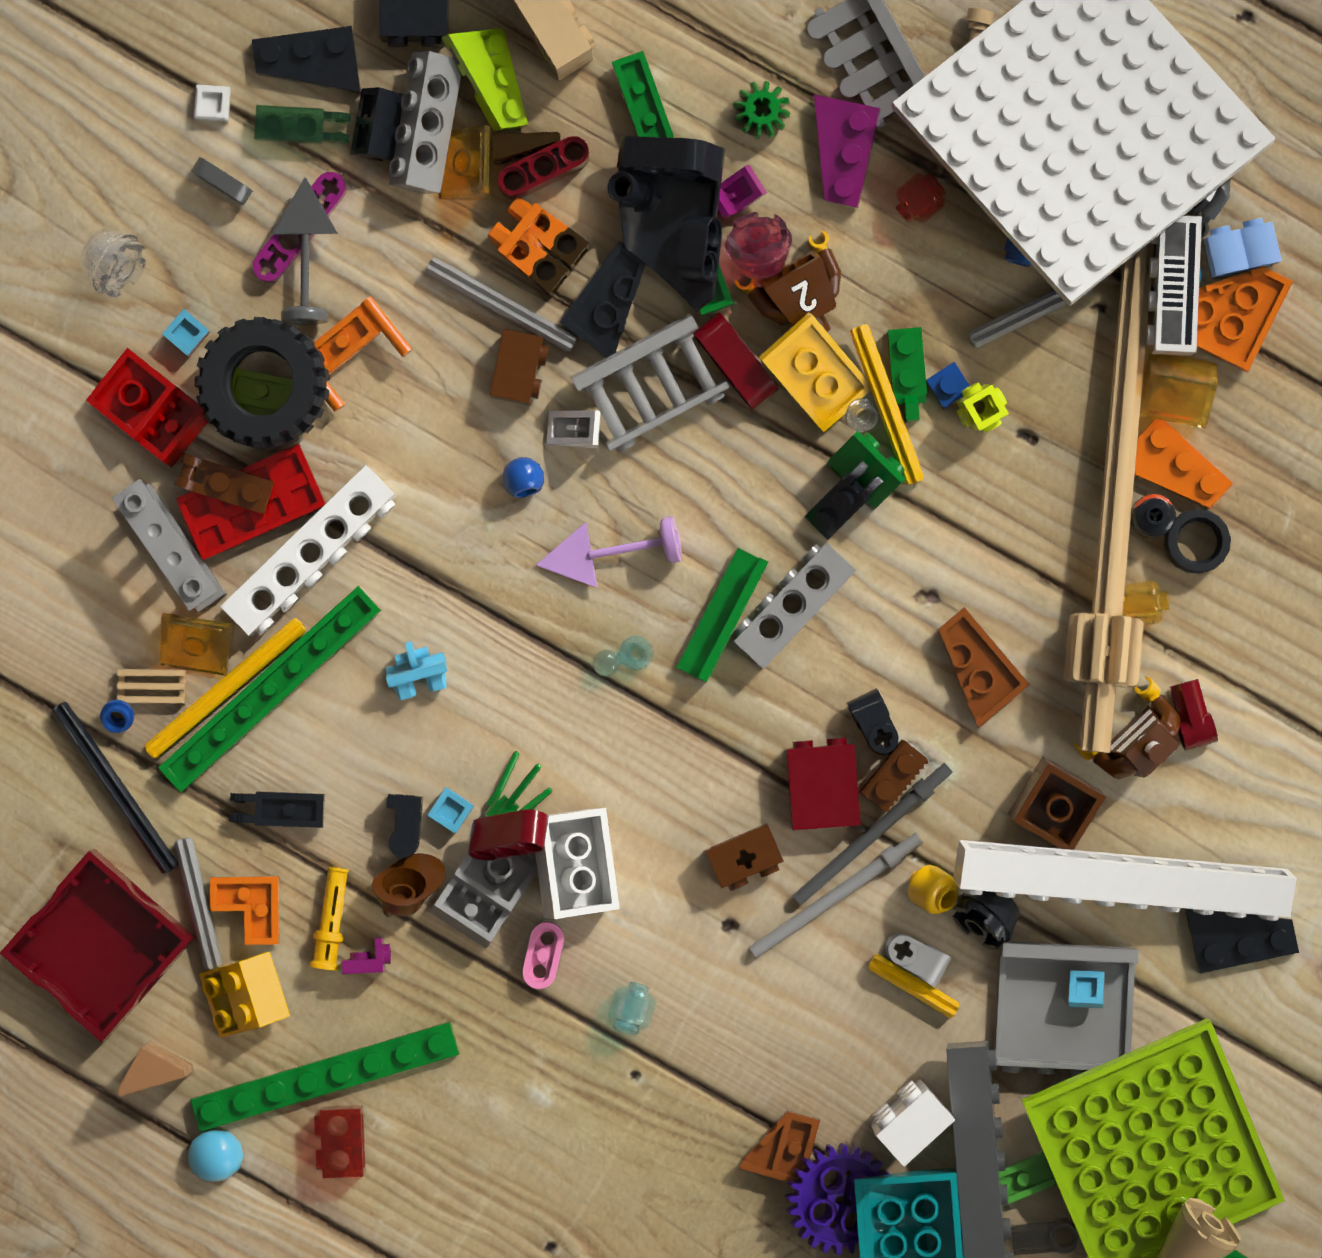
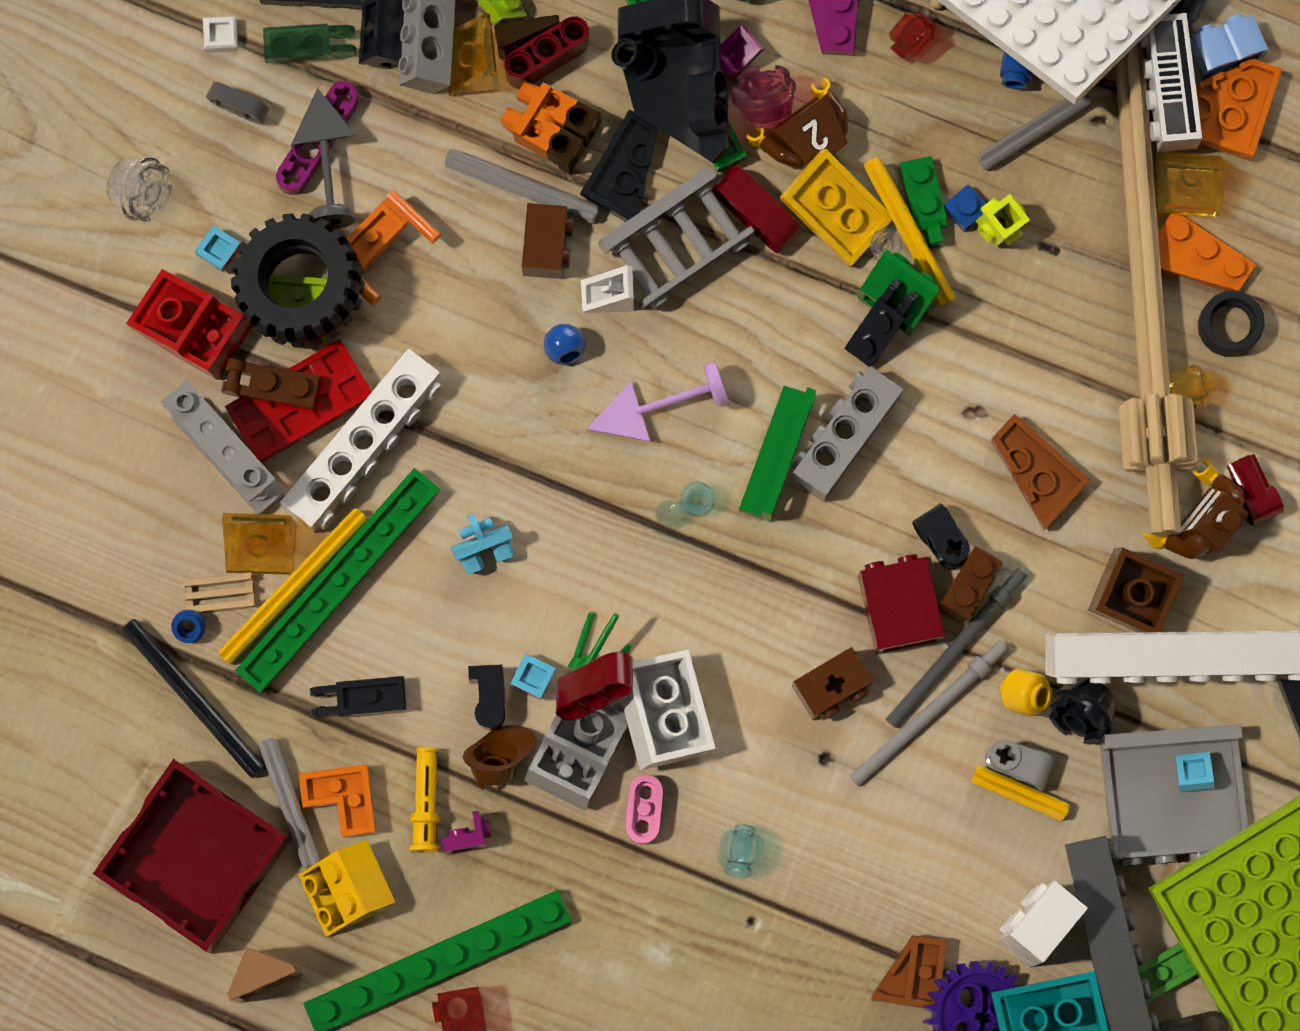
camera: 10 degrees left, 10 degrees down
black head [1130,494,1176,539] -> none

